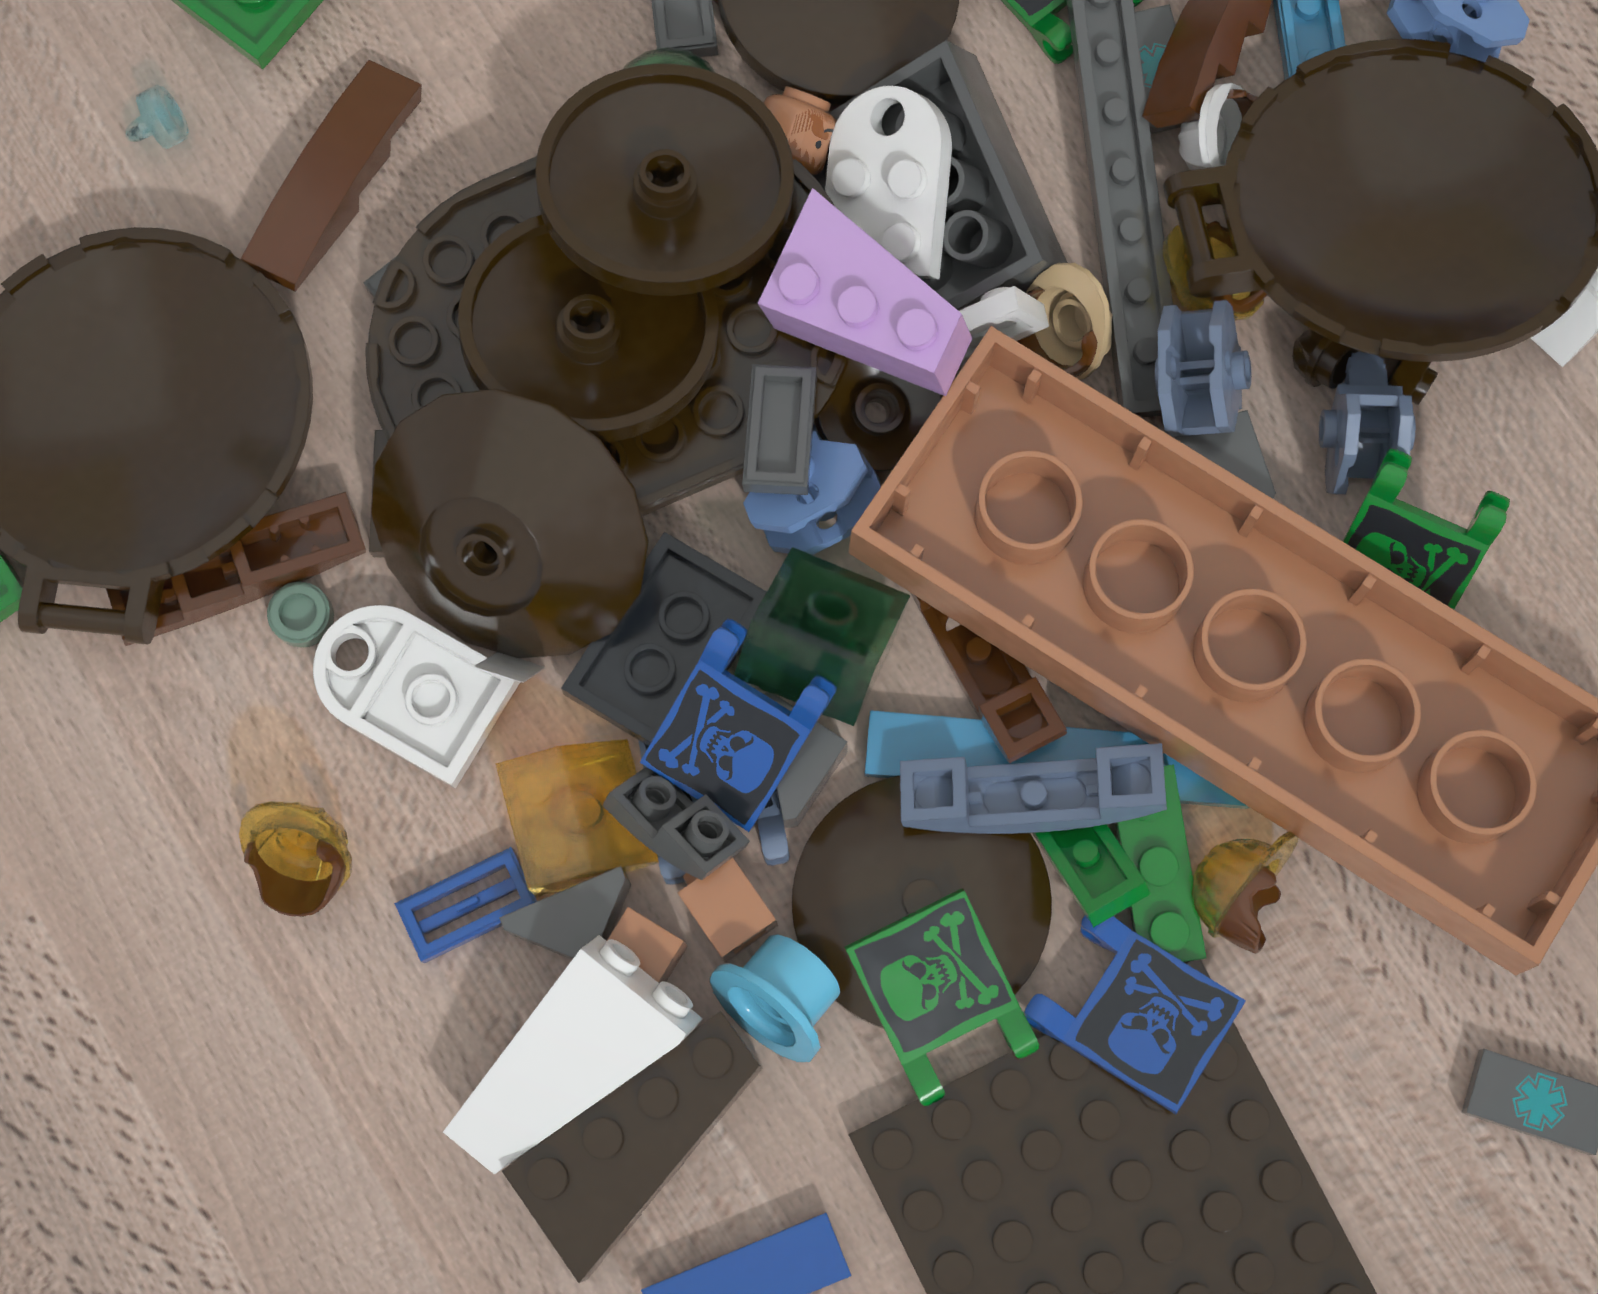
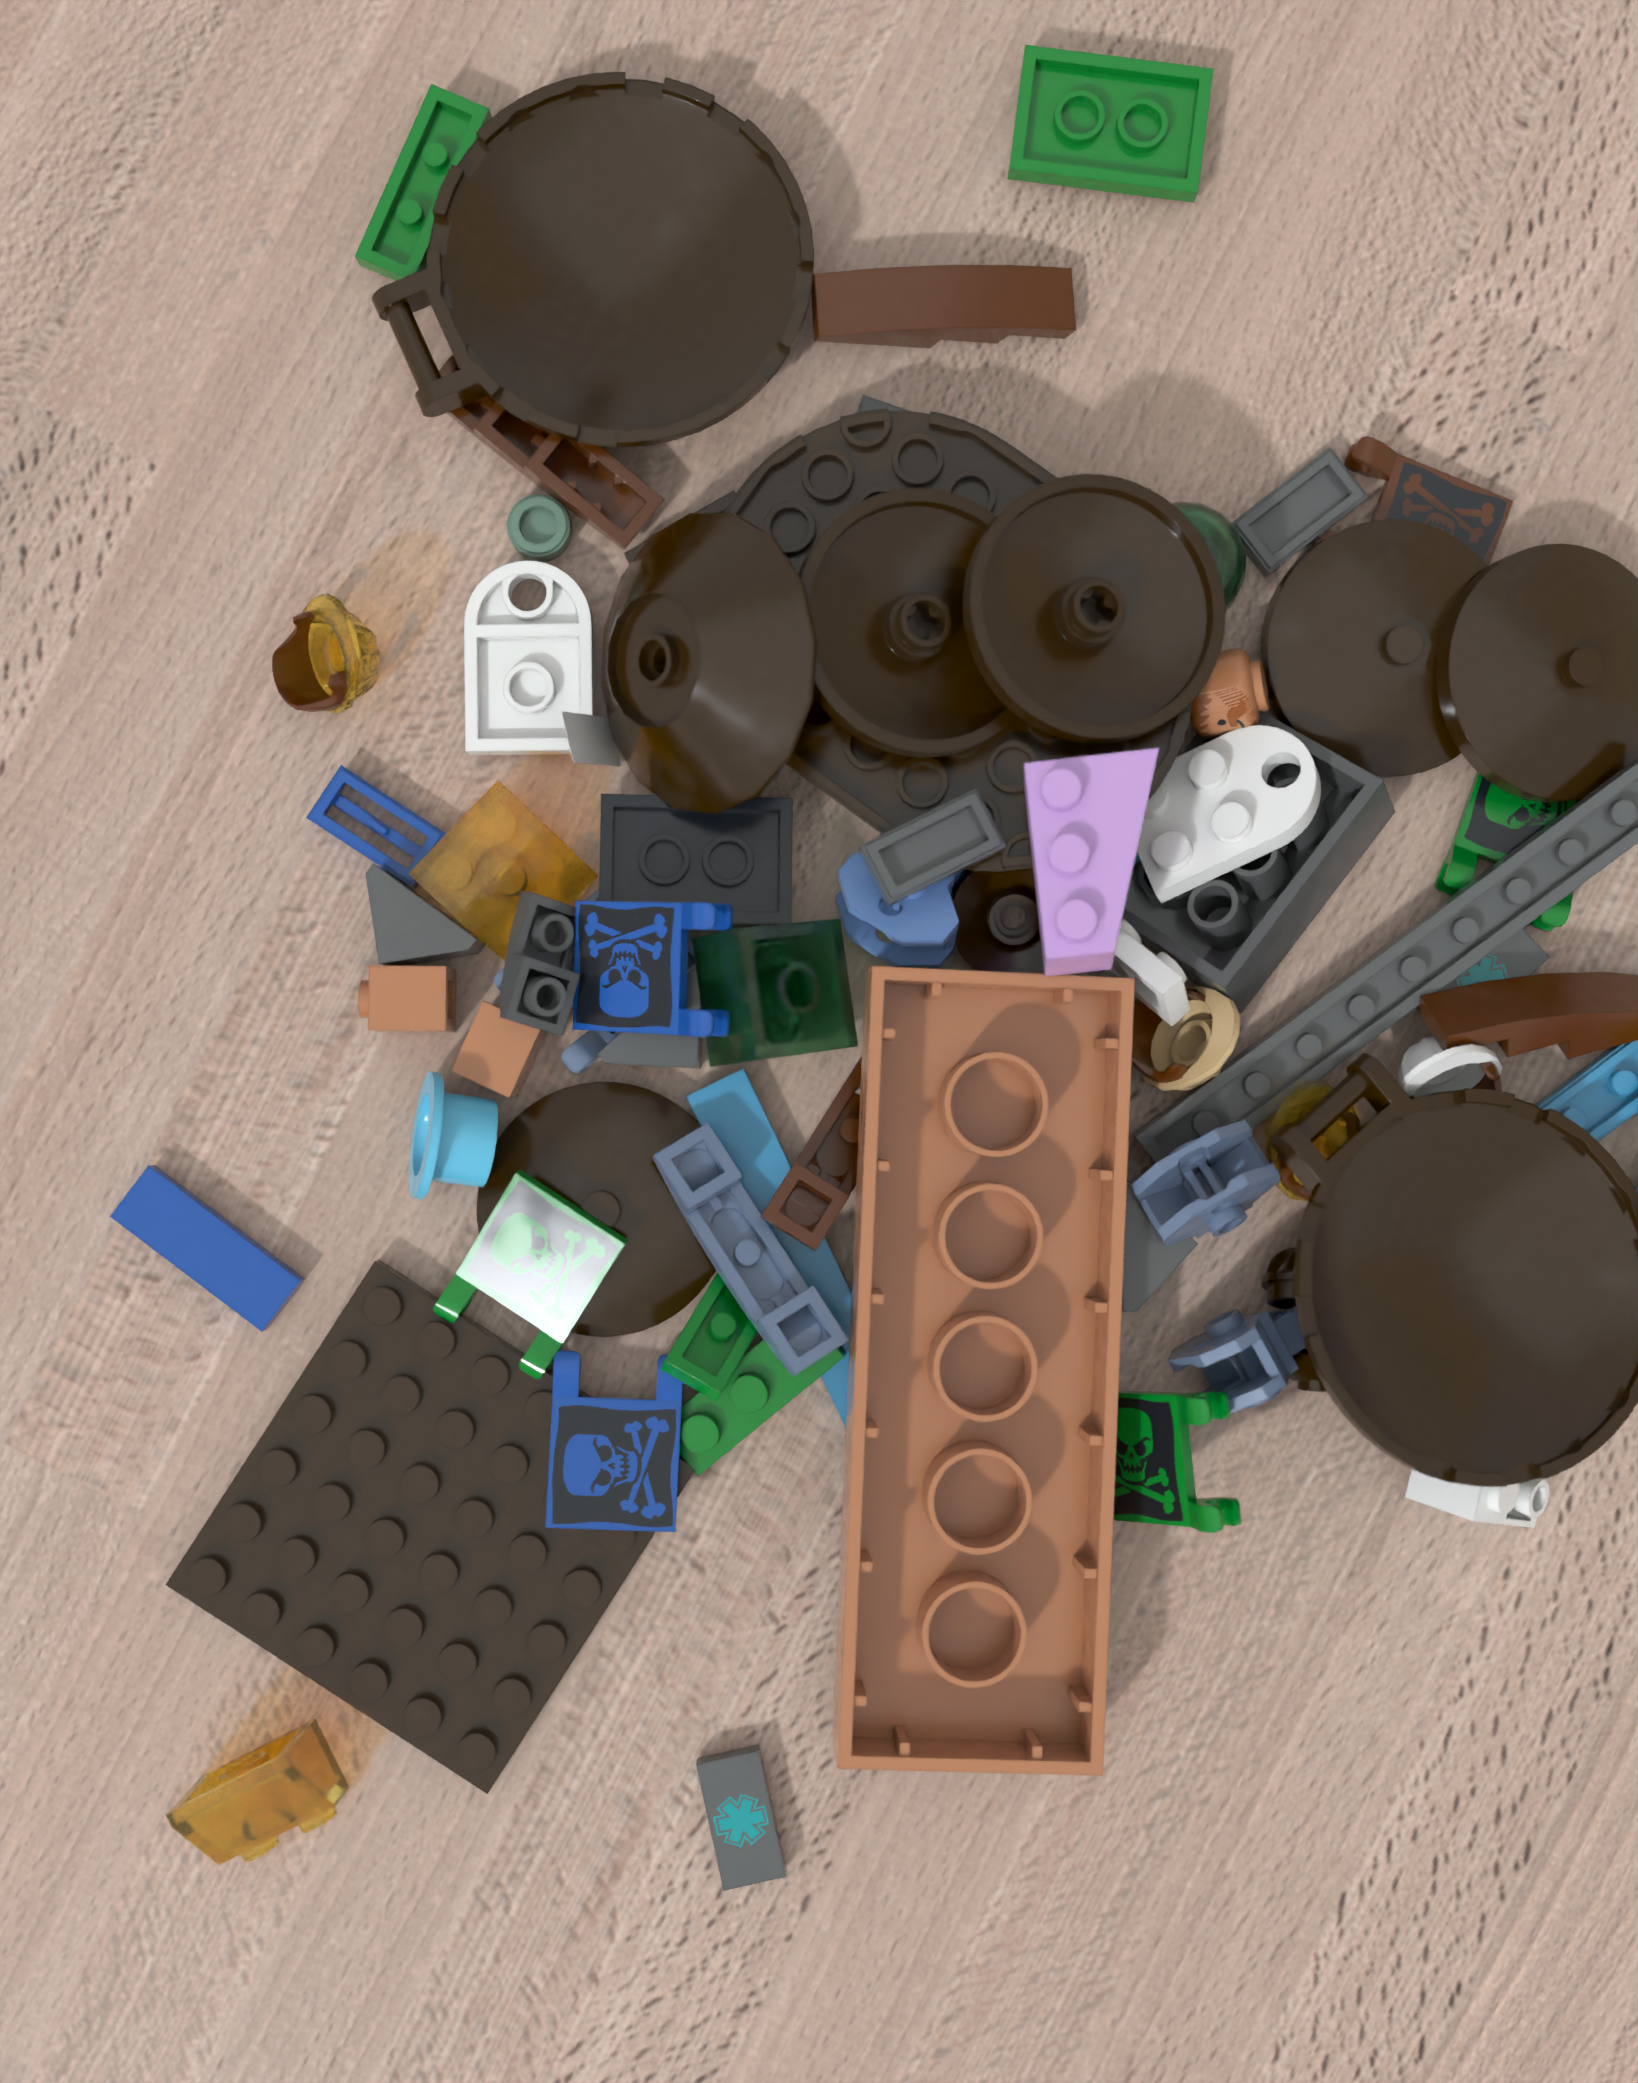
camera: 55 degrees right, 10 degrees up
clear light blue tile [125,85,189,149] -> none
white slope [443,935,702,1174] -> none
dark brown wedge [502,1011,763,1283] -> none
clear yellow piece [1192,831,1299,954] -> none

